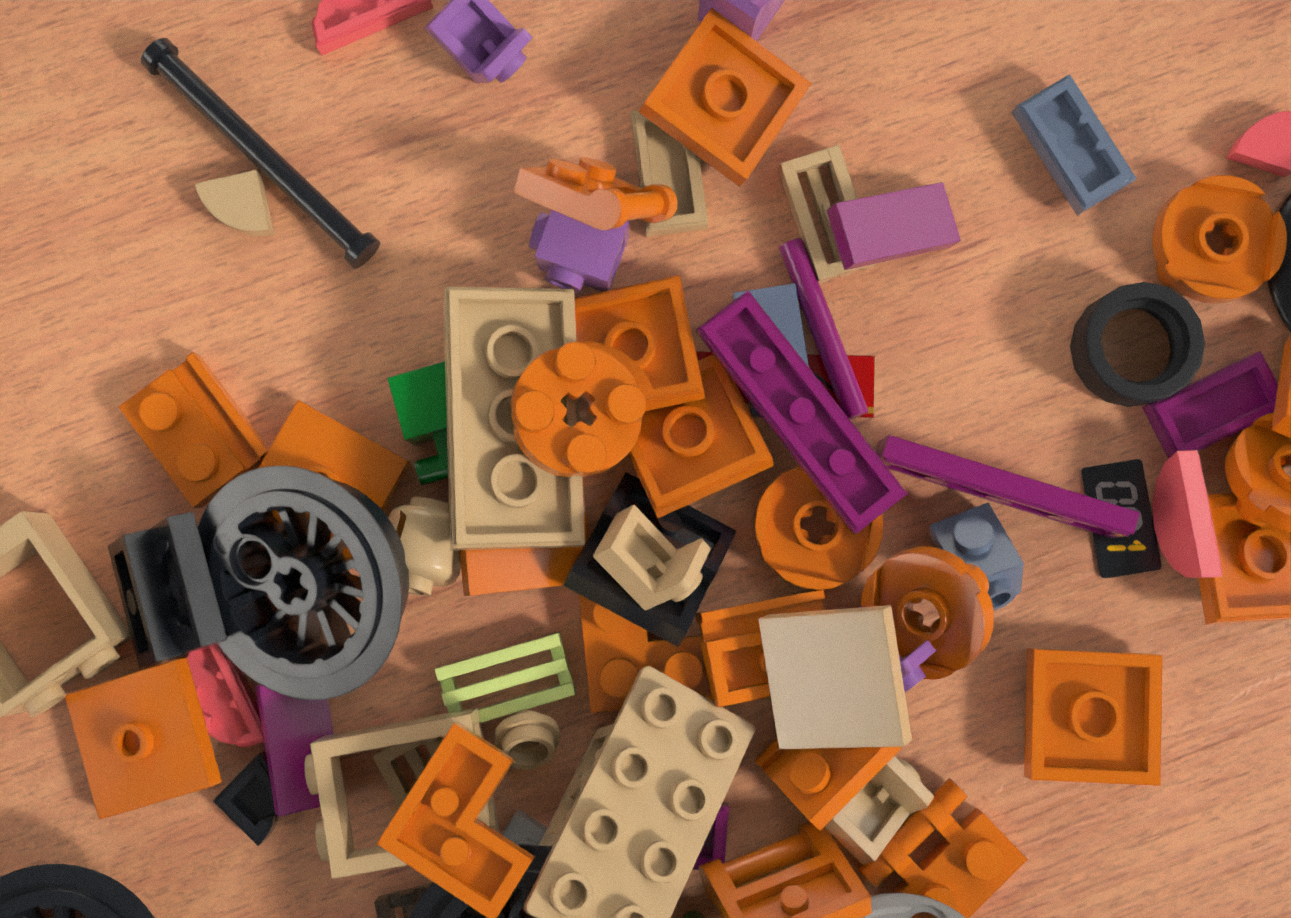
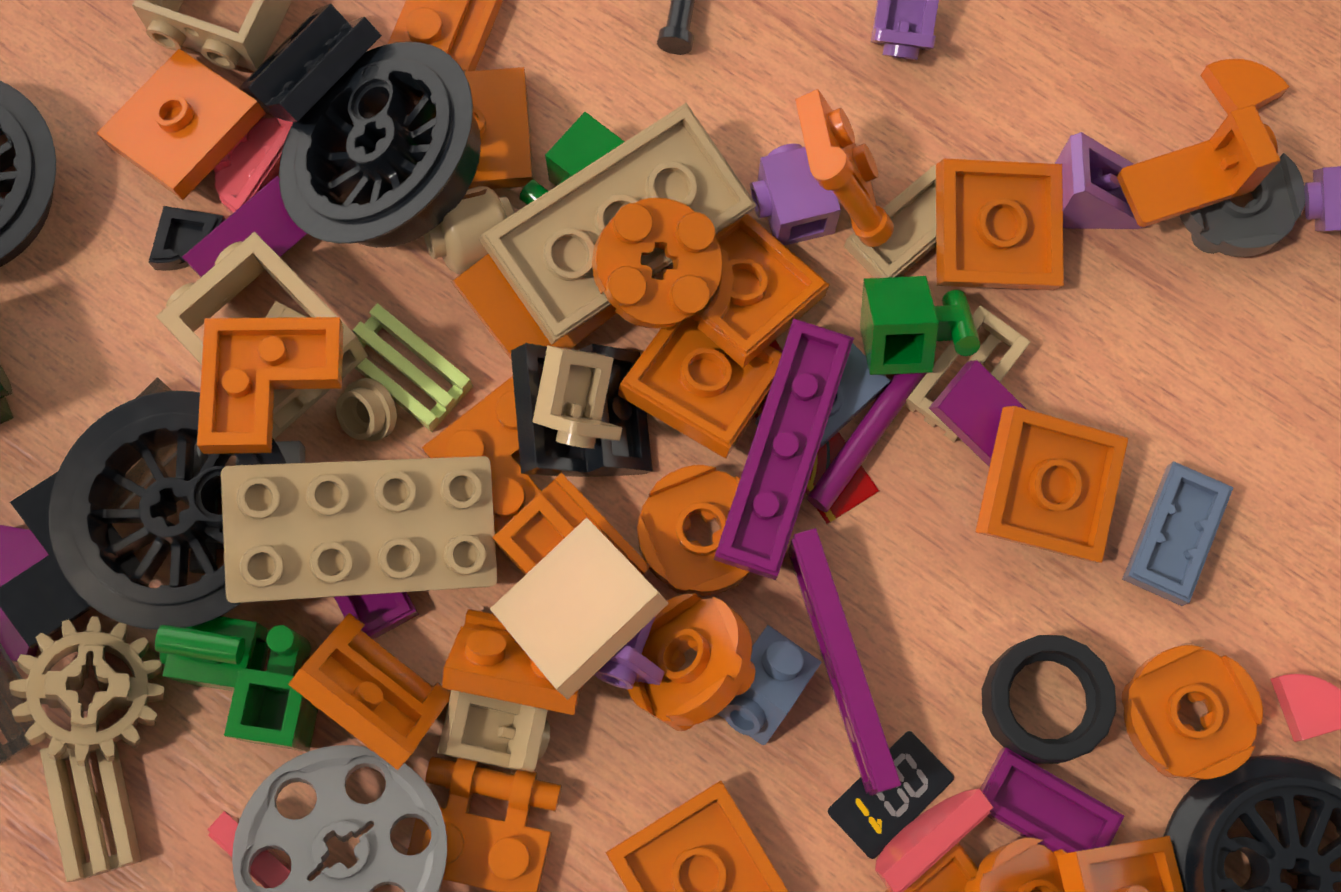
camera: 60 degrees right, 10 degrees down
none -> green brick [860,276,980,375]
none -> orange plate [975,406,1129,563]

